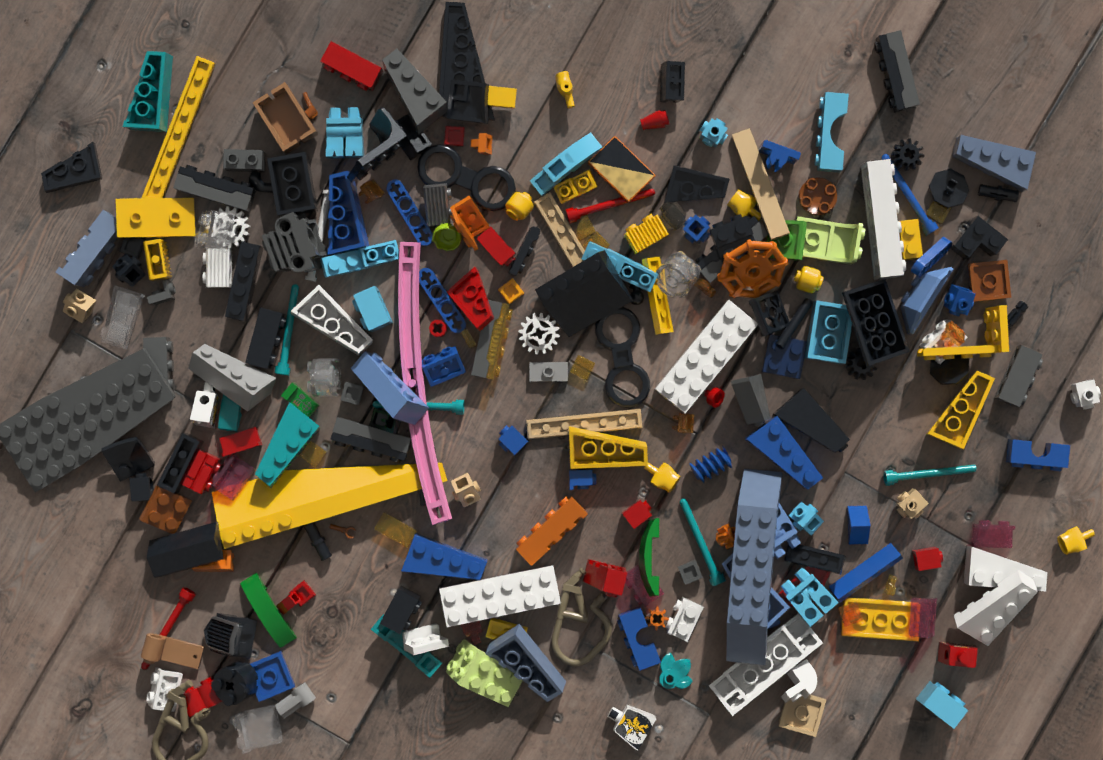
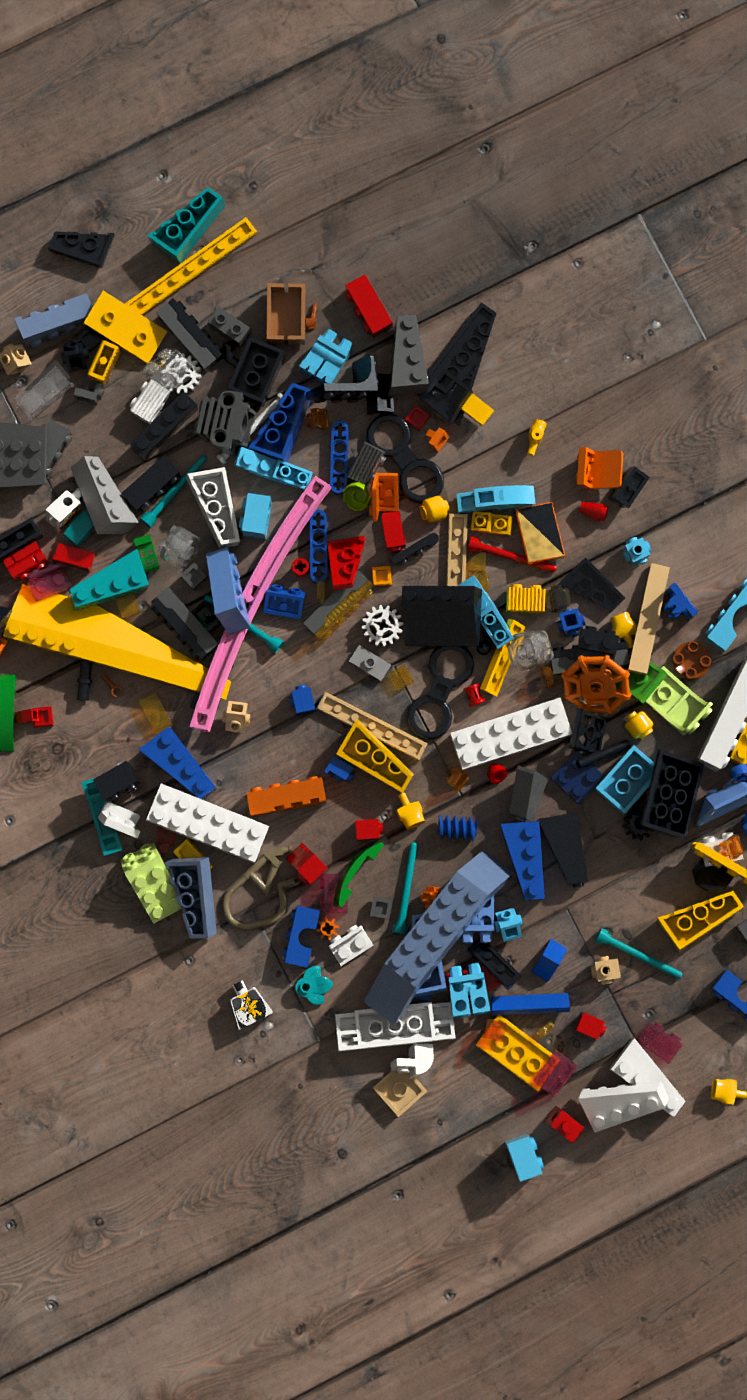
camera: 30 degrees right, 5 degrees down
none -> red bush [463,683,486,707]
none -> orange bracket [576,447,623,489]

